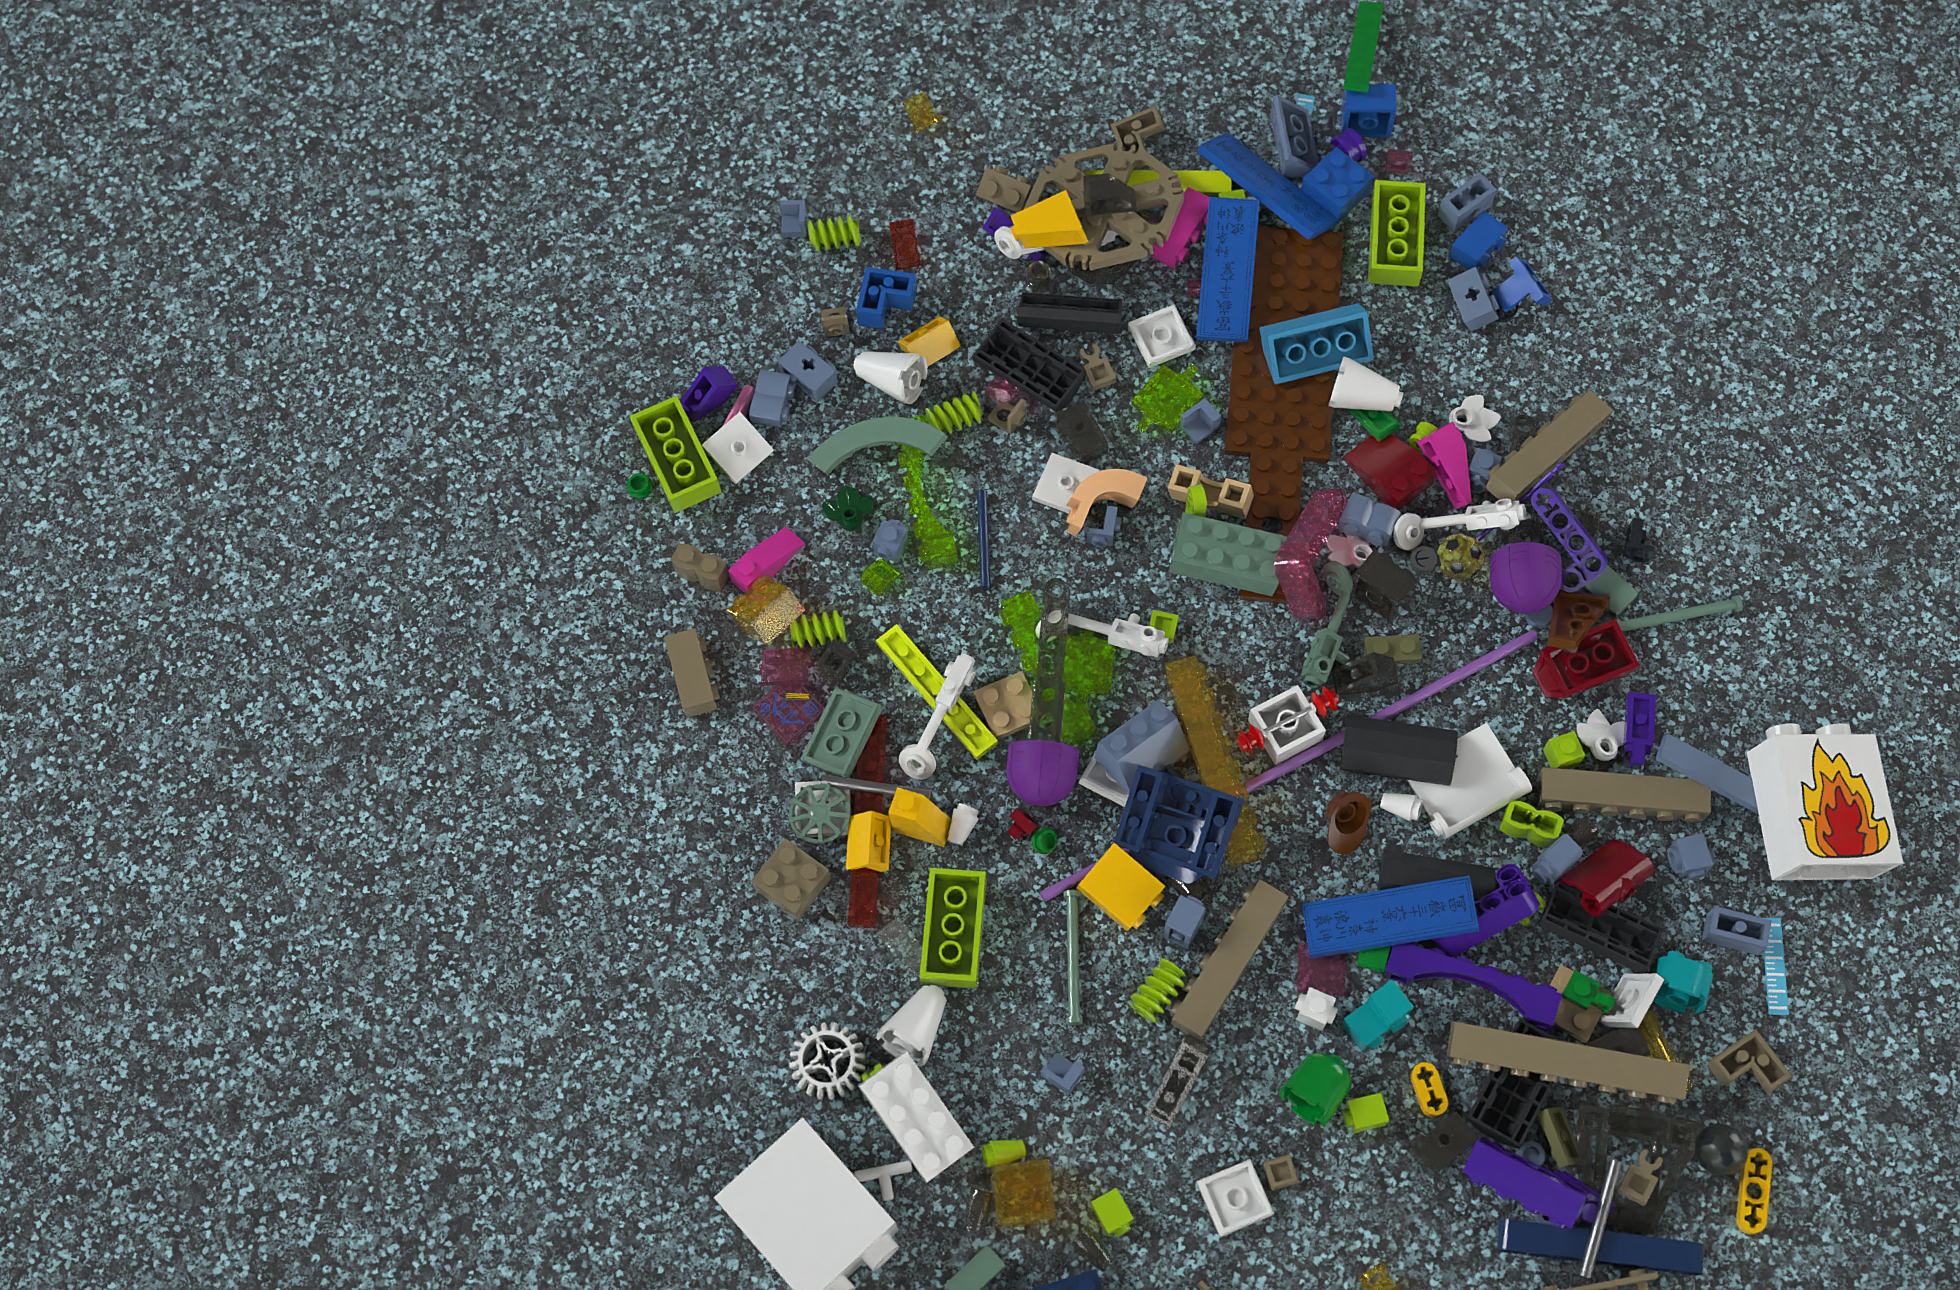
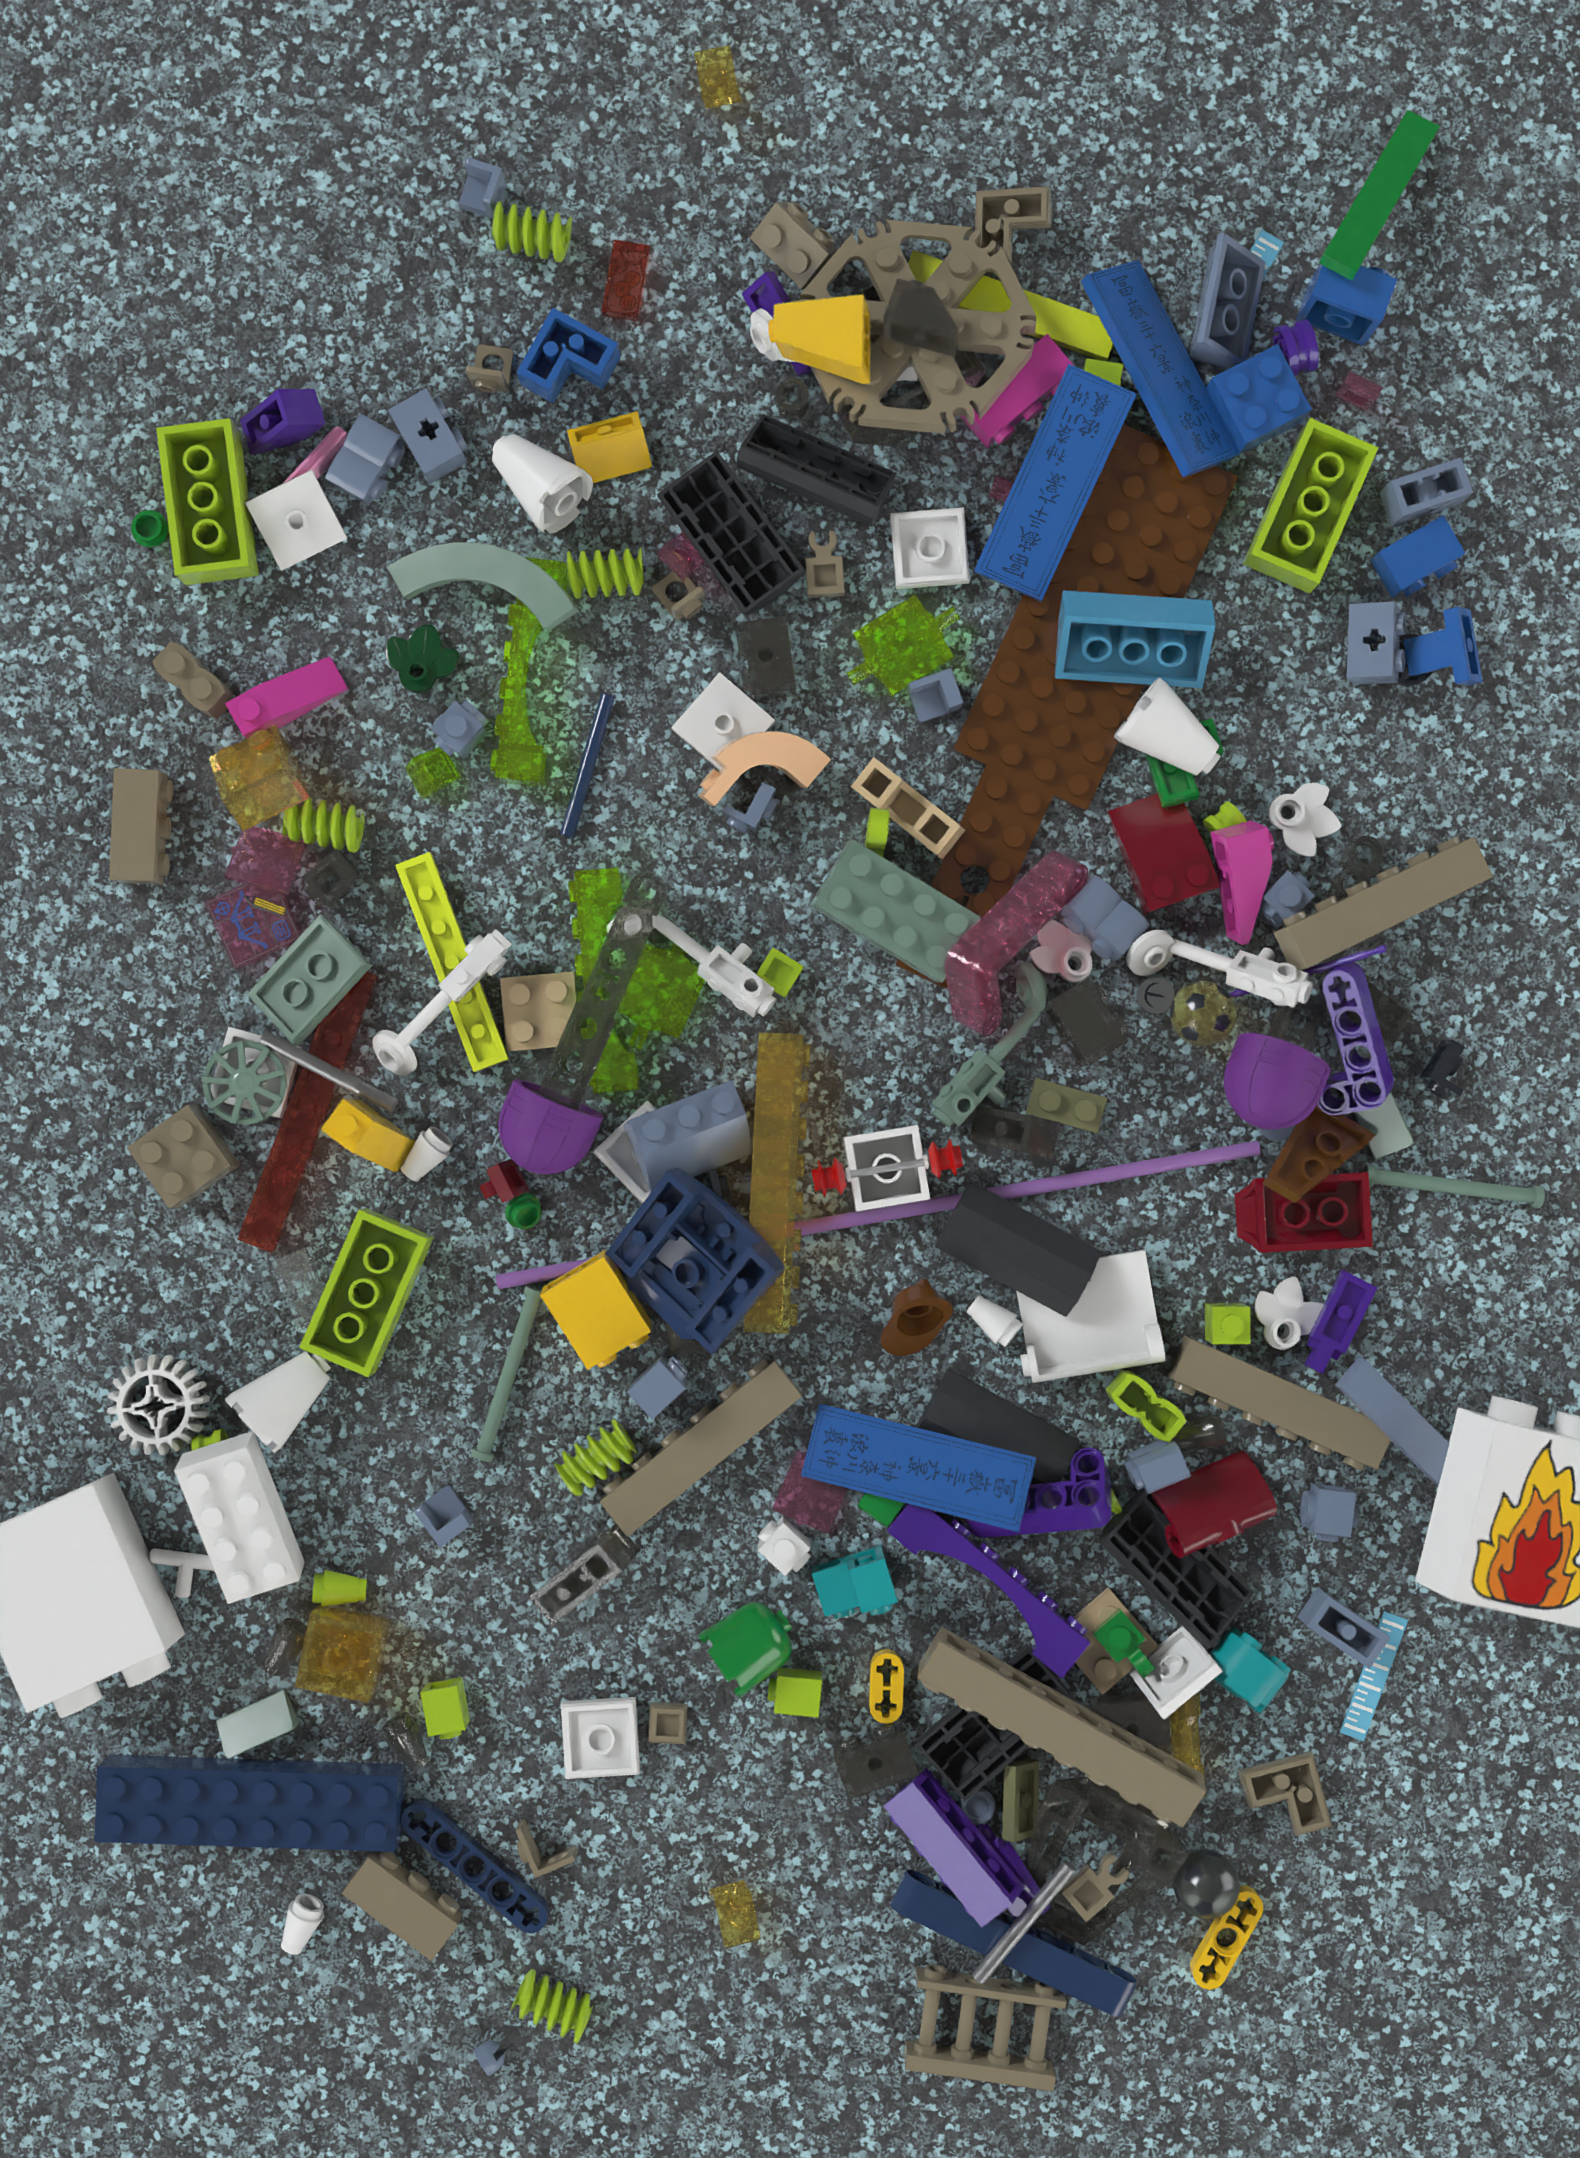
camera: 10 degrees right, 20 degrees up
yellow panel [846,811,891,872] -> none

